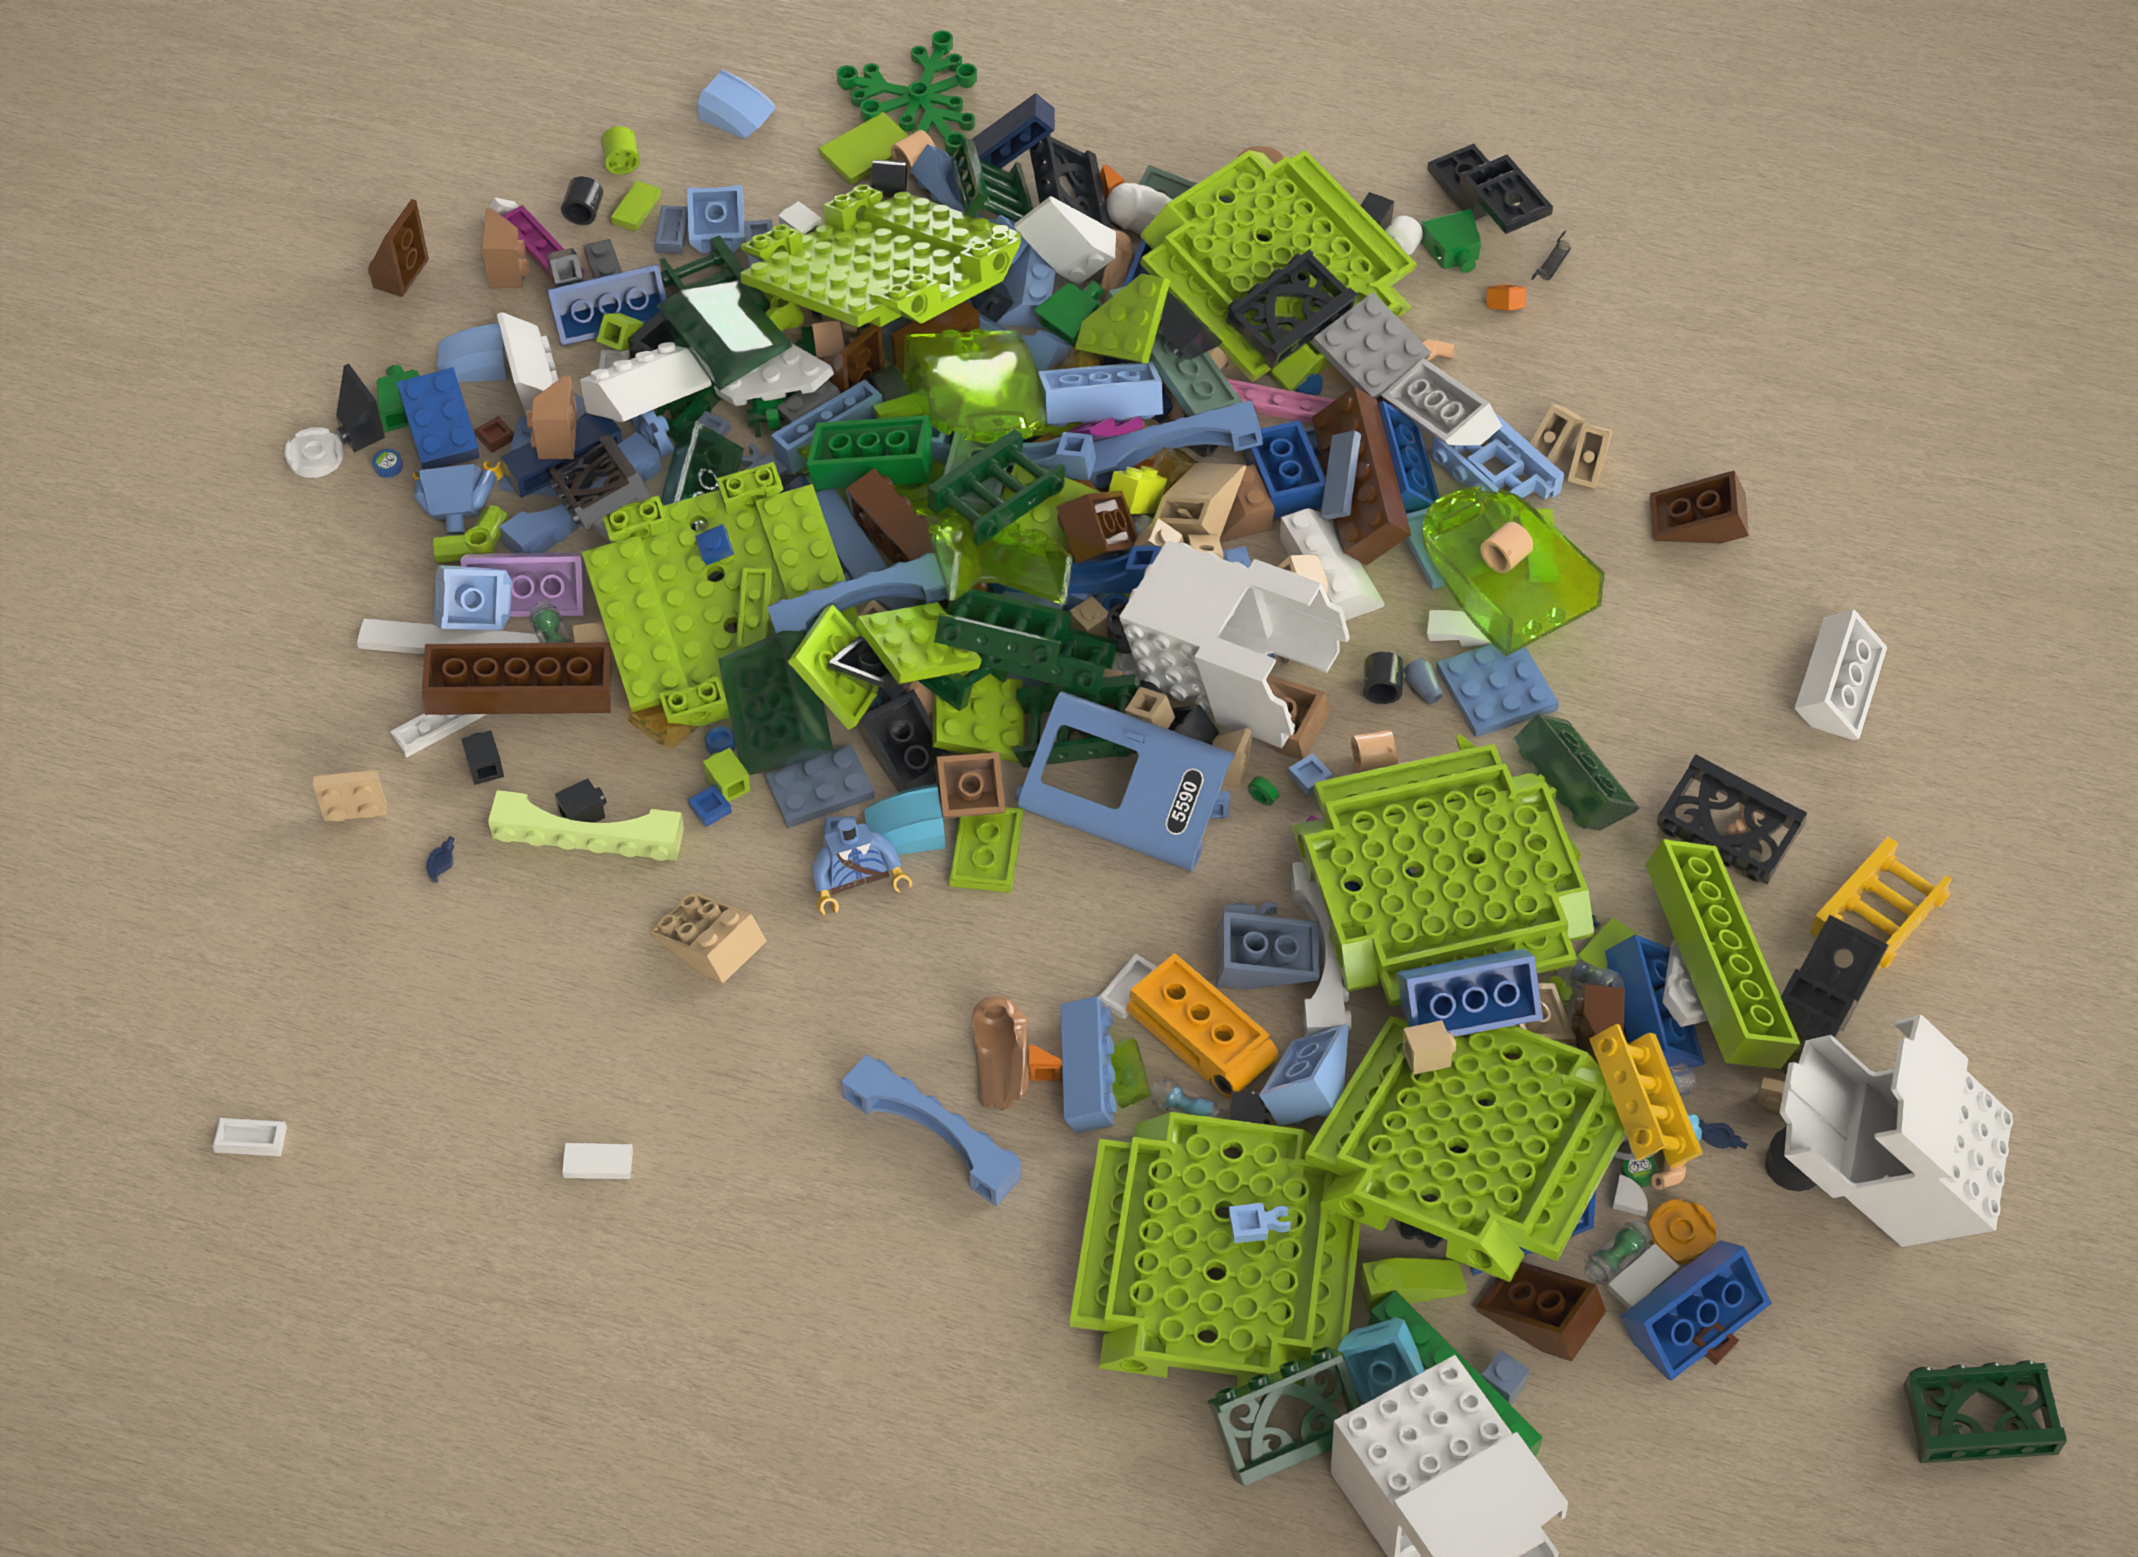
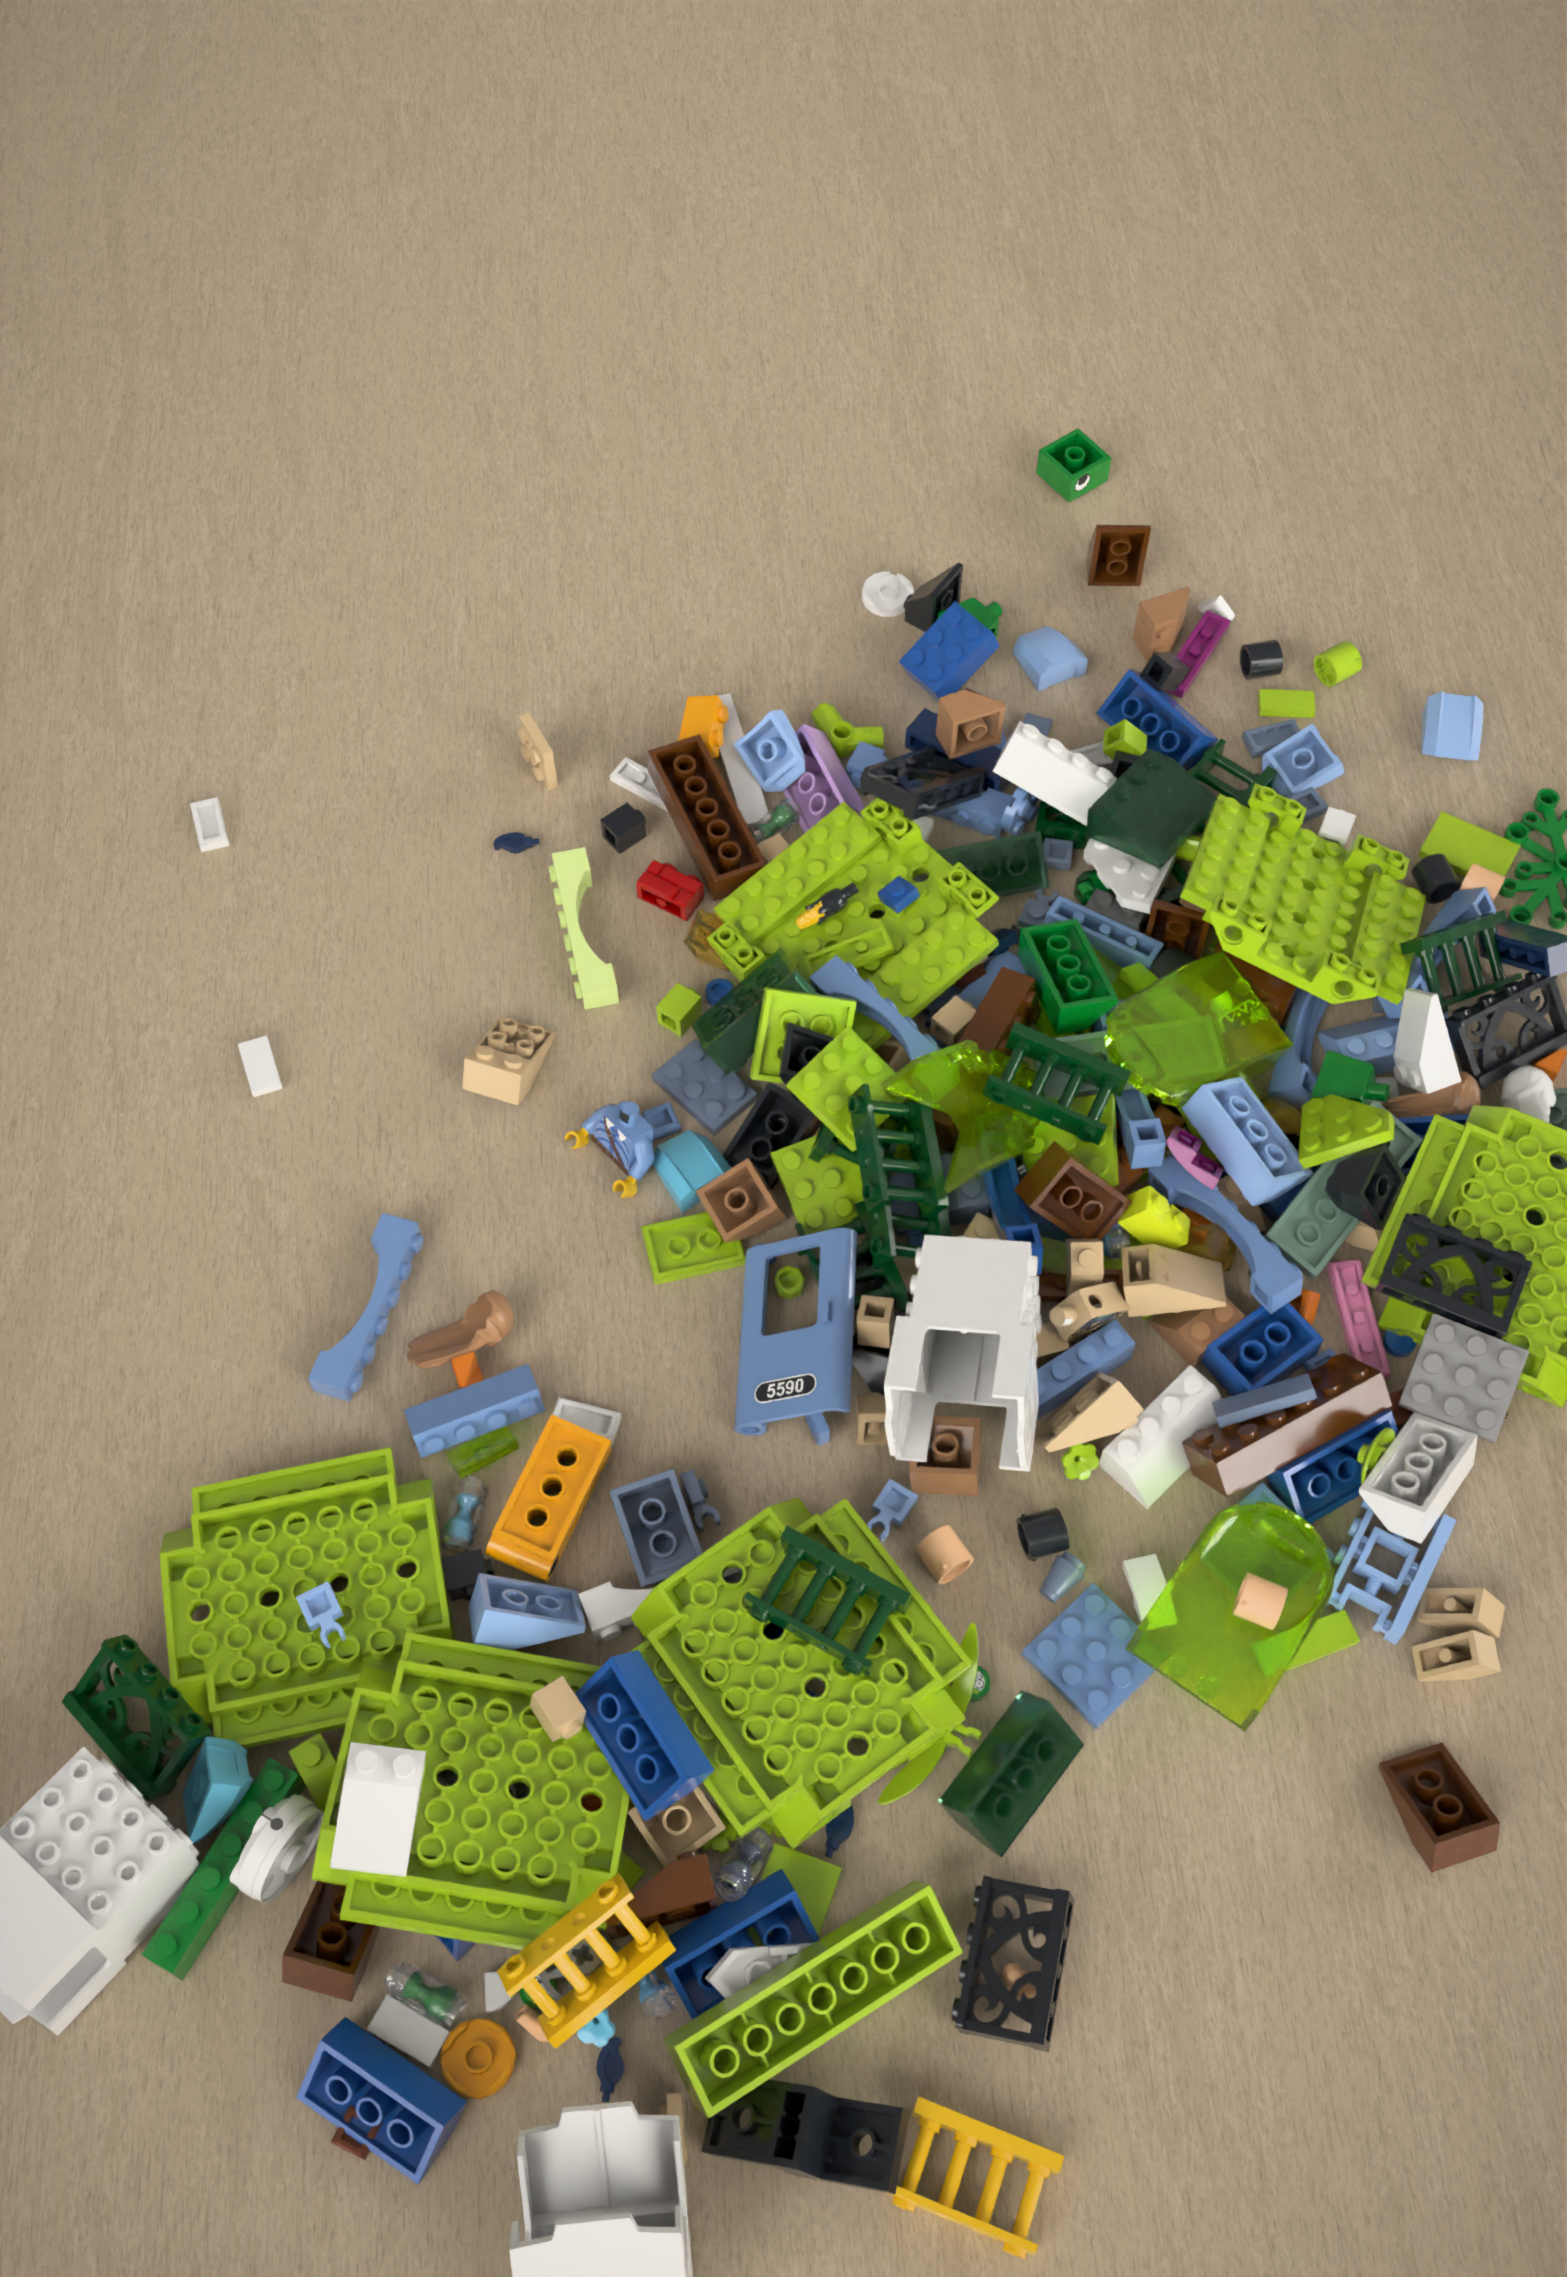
camera: 70 degrees right, 5 degrees up
tile [372,449,403,478] -> none
medium blue torso [412,461,504,535] -> none
white slope [497,312,559,417] -> none
black brick [555,778,607,823] -> none
dark grey plate [583,239,622,278] -> none
blue plate [688,785,732,827] -> none
black brick [970,282,1014,323] -> none
green tile [1248,776,1279,806] -> none
light nougat arm [1423,339,1455,361] -> none
sand blue brick [1481,1350,1530,1405] -> none
white slope [1795,609,1887,740] -> none
none -> white piece [230,1794,324,1903]
none -> white slope [330,1742,426,1877]
none -> red brick [636,860,704,921]
none -> light orange brick [678,695,729,758]
none -> dark green fence [744,1526,911,1677]
none -> lime tile [773,1266,805,1299]
none -> black piece [796,882,859,929]
none -> tan brick [930,995,976,1051]
none -> green brick [1036,428,1111,503]
none -> lime dish [1357,1427,1395,1485]

